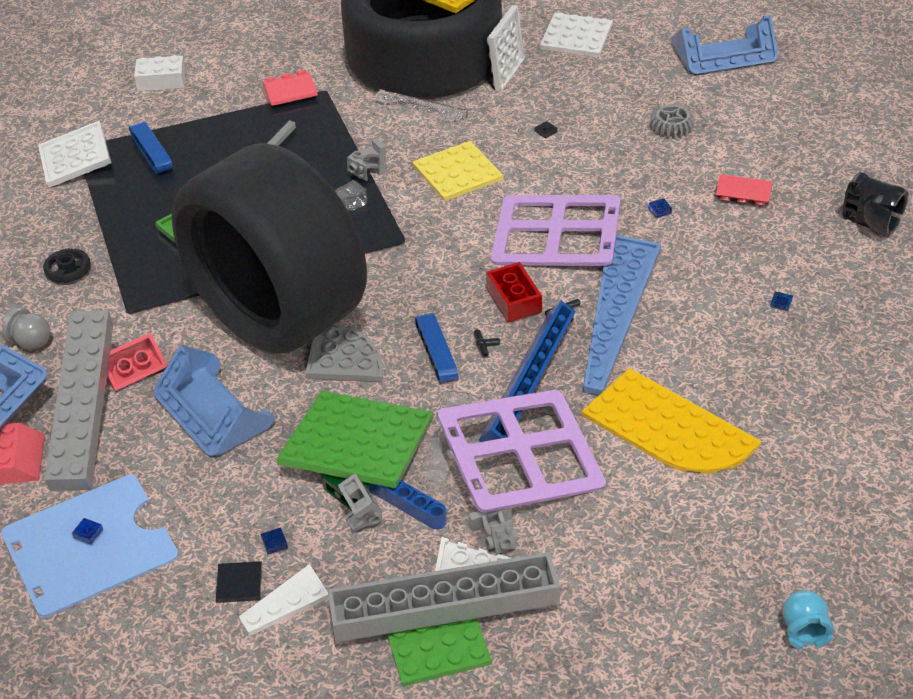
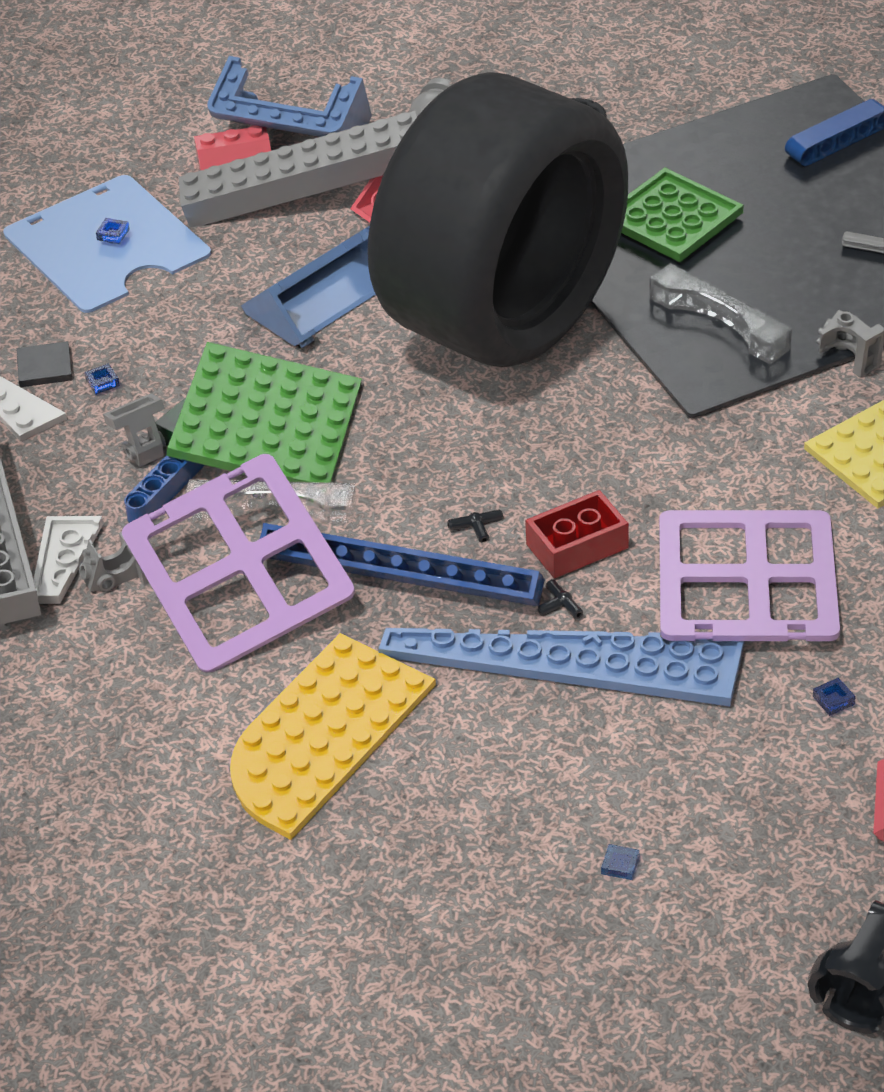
camera: 85 degrees right, 0 degrees up
white plate [38,121,112,188] -> none
light grey plate [305,323,383,382] -> none
blue beam [415,313,459,384] -> none

